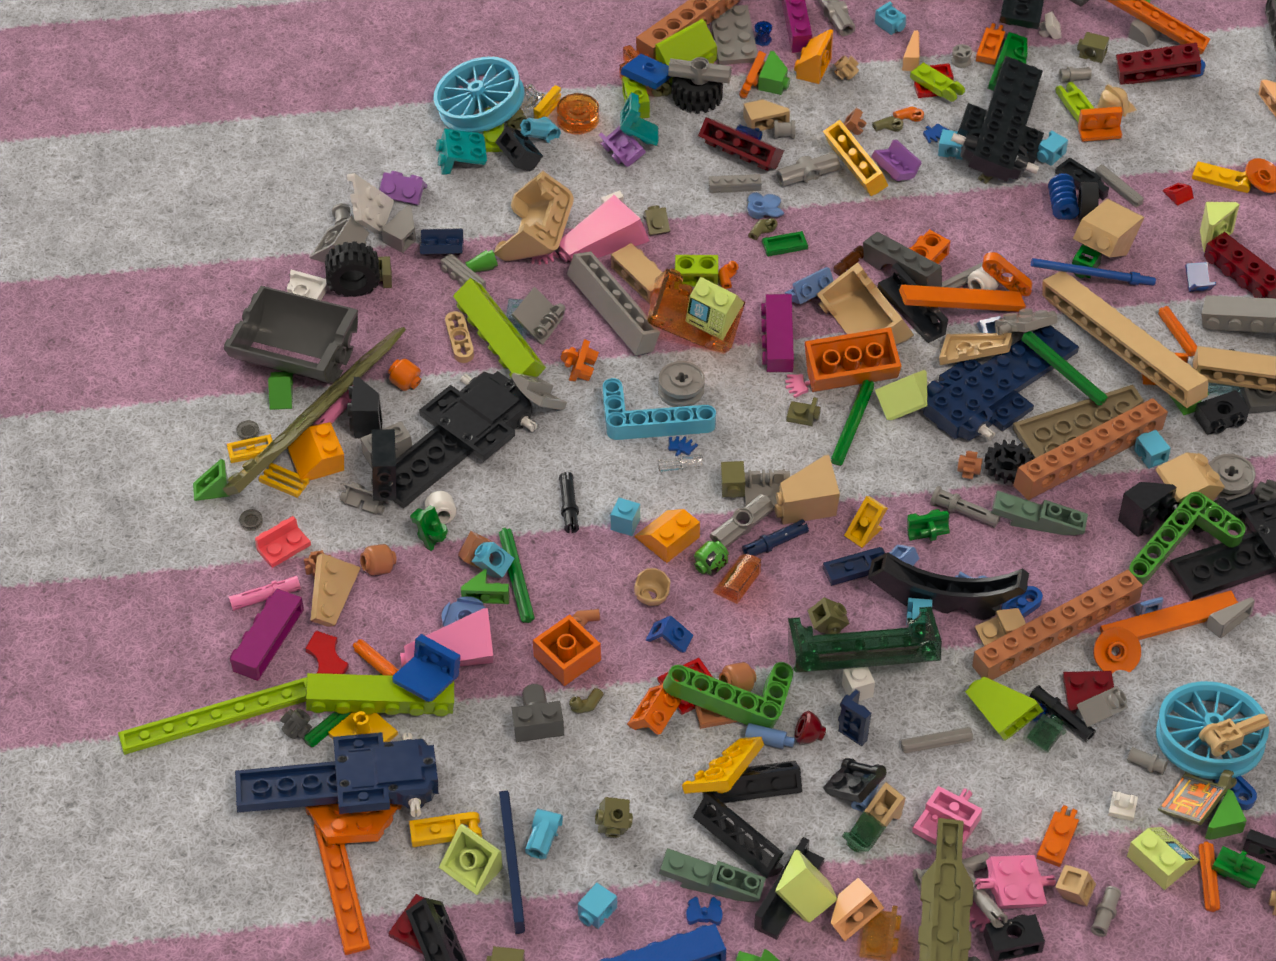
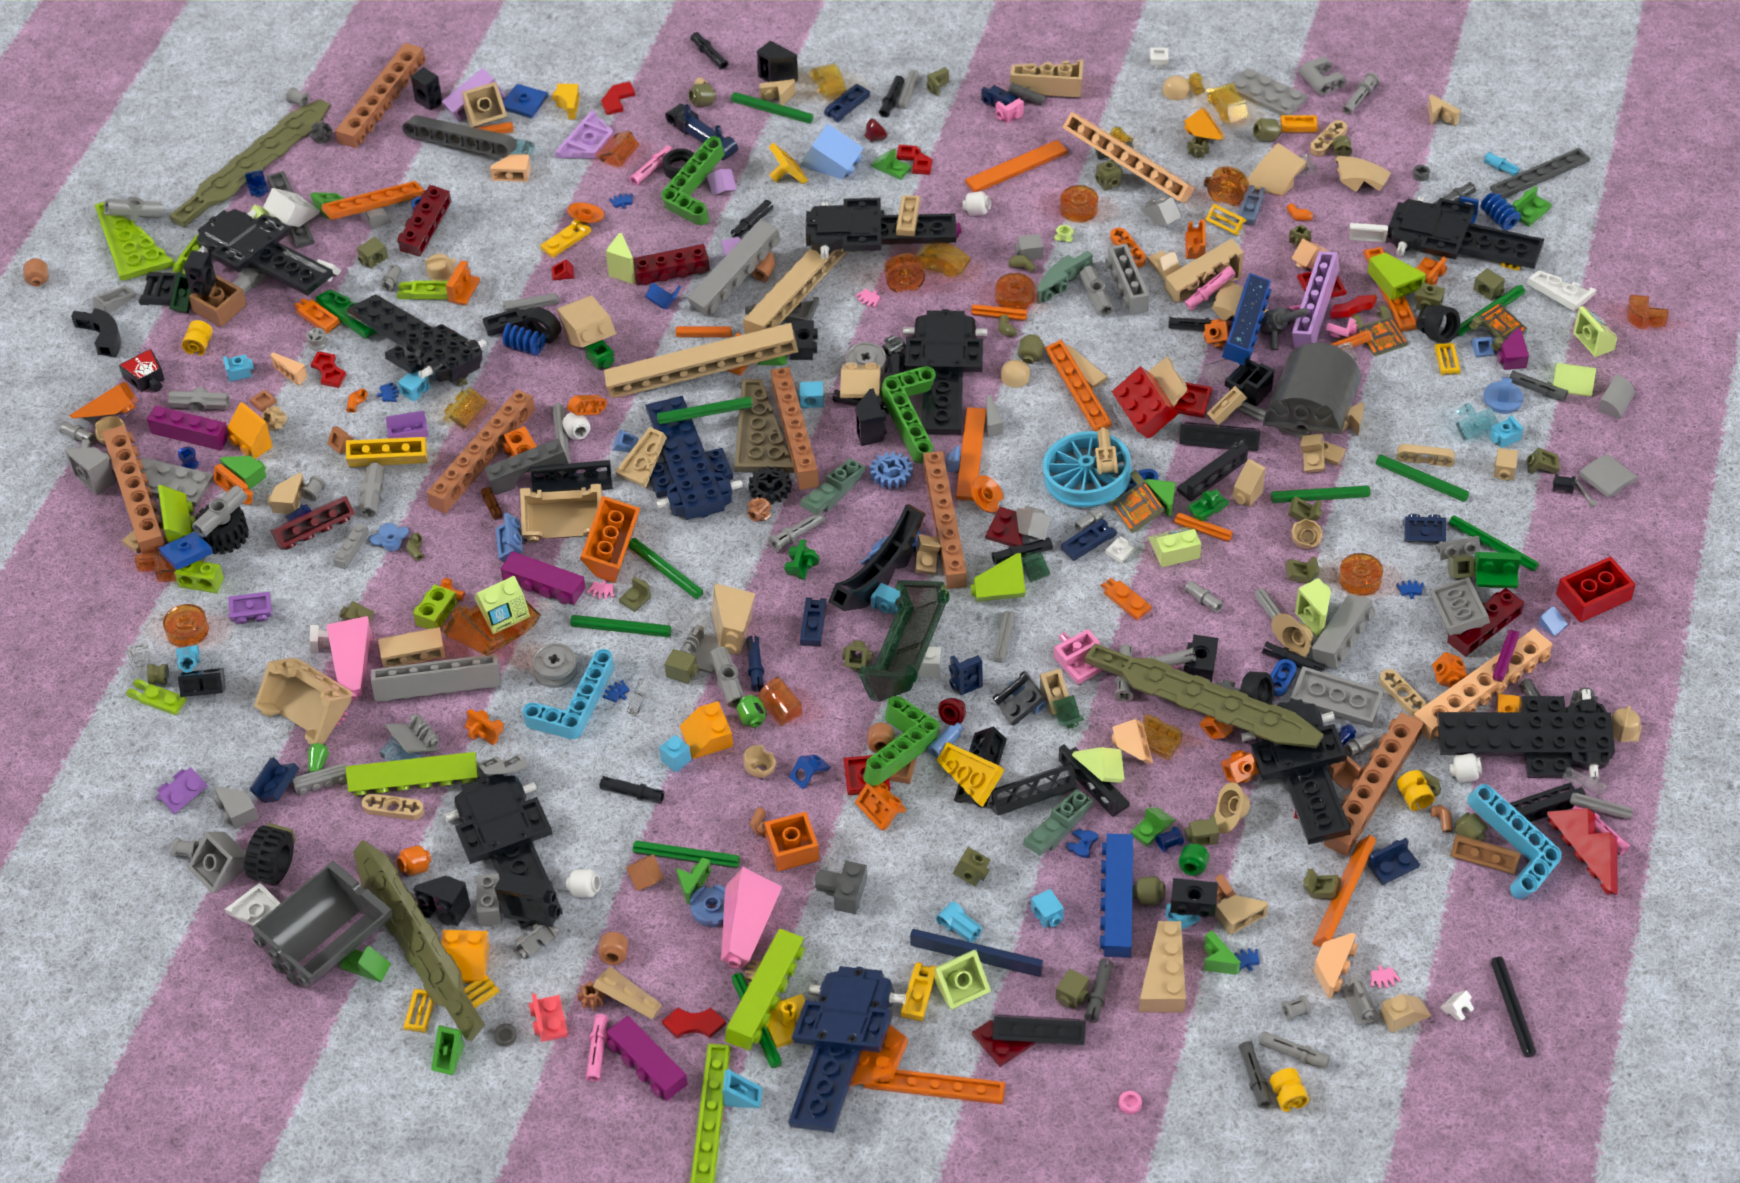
camera: 65 degrees left, 0 degrees up
clear smoke tile [236,420,260,440] -> none
dark grey gear [280,708,312,739] -> none
white wing [347,173,394,234] -> none
orange axle [353,639,399,676] -> none
blue bracket [392,634,461,702] -> none
green hips [410,505,448,551] -> none
medium azure wheel [433,57,525,133] -> none
teal bracket [436,128,487,175] -> none
medium azure brick [472,542,515,578] -> none
yellow tile [533,85,562,119] -> none
olive arm [569,688,604,714] -> none
teal bracket [620,92,659,146] -> none
green tile [762,231,808,257] -> none
yellow slope [844,496,888,548] -> none
olive arm [872,116,904,132] -> none
yellowish green slope [875,370,927,420] -> none
medium blue slope [889,544,920,566] -> none
orange tile [899,285,1026,312] -> none
lime hinge [910,62,965,102] -> none
bright pink plate [975,855,1056,909] -> none
light grey plate [995,309,1058,335] -> none
blue bar [1031,258,1156,286] -> none
medium azure brick [1037,130,1068,166] -> none
tan brick [1056,865,1096,907] -> none
none -> nougat tile [249,390,277,413]
none -> nougat brick [426,389,535,514]
none -> clear yellow bracket [443,387,488,429]
none -> green axle [570,615,672,637]
none -> medium azure slope [723,1069,763,1108]
none -> medium blue gear [870,451,913,490]
none -> dark blue plate [1061,519,1117,561]

